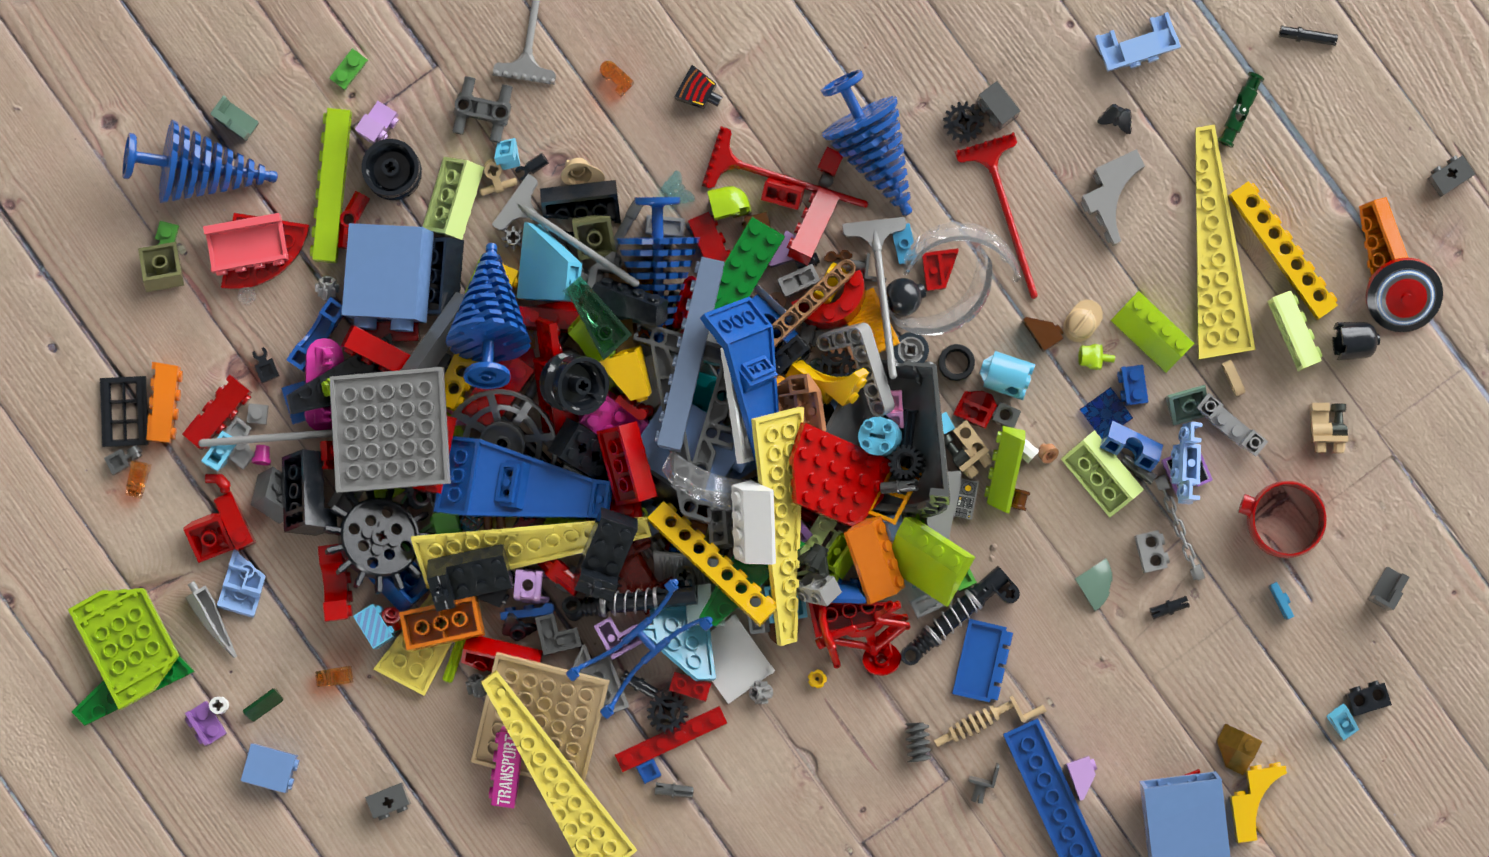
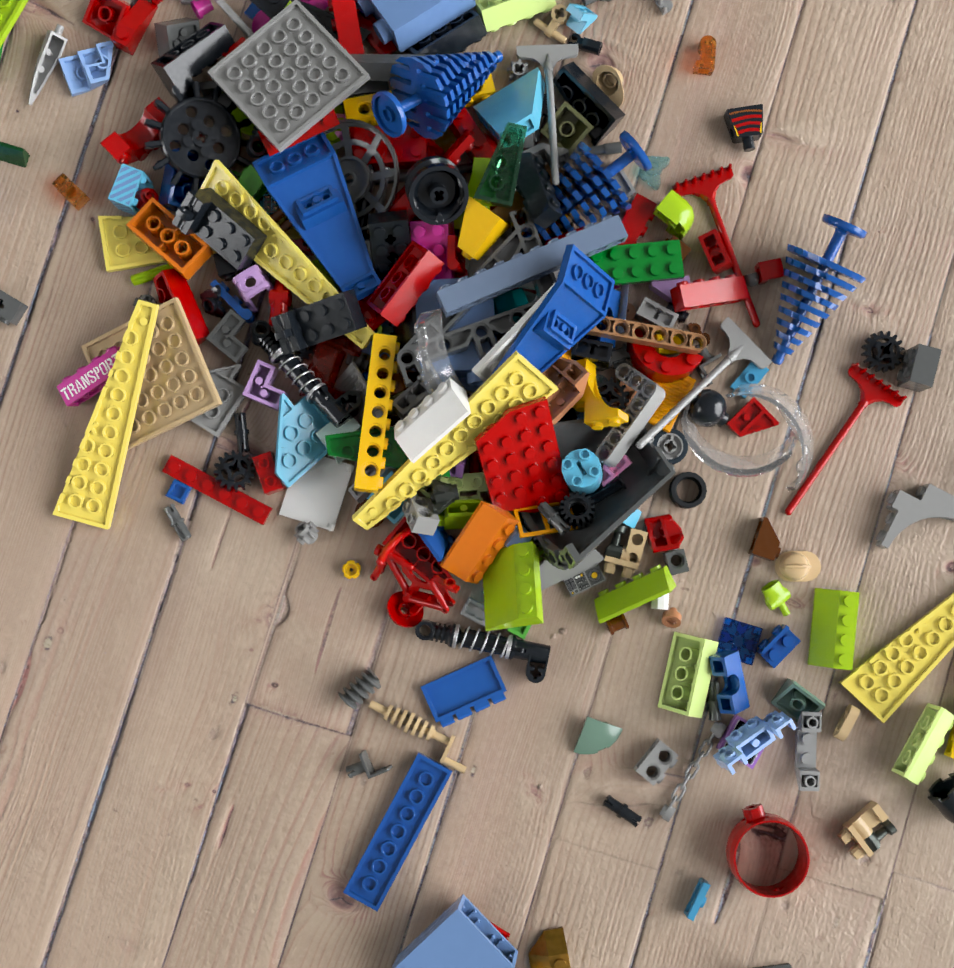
camera: 50 degrees right, 0 degrees up
blue bar [566,579,713,719] -> none
medium azure cylinder [979,351,1035,400] -> none
lavender slope [1066,756,1097,801] -> none

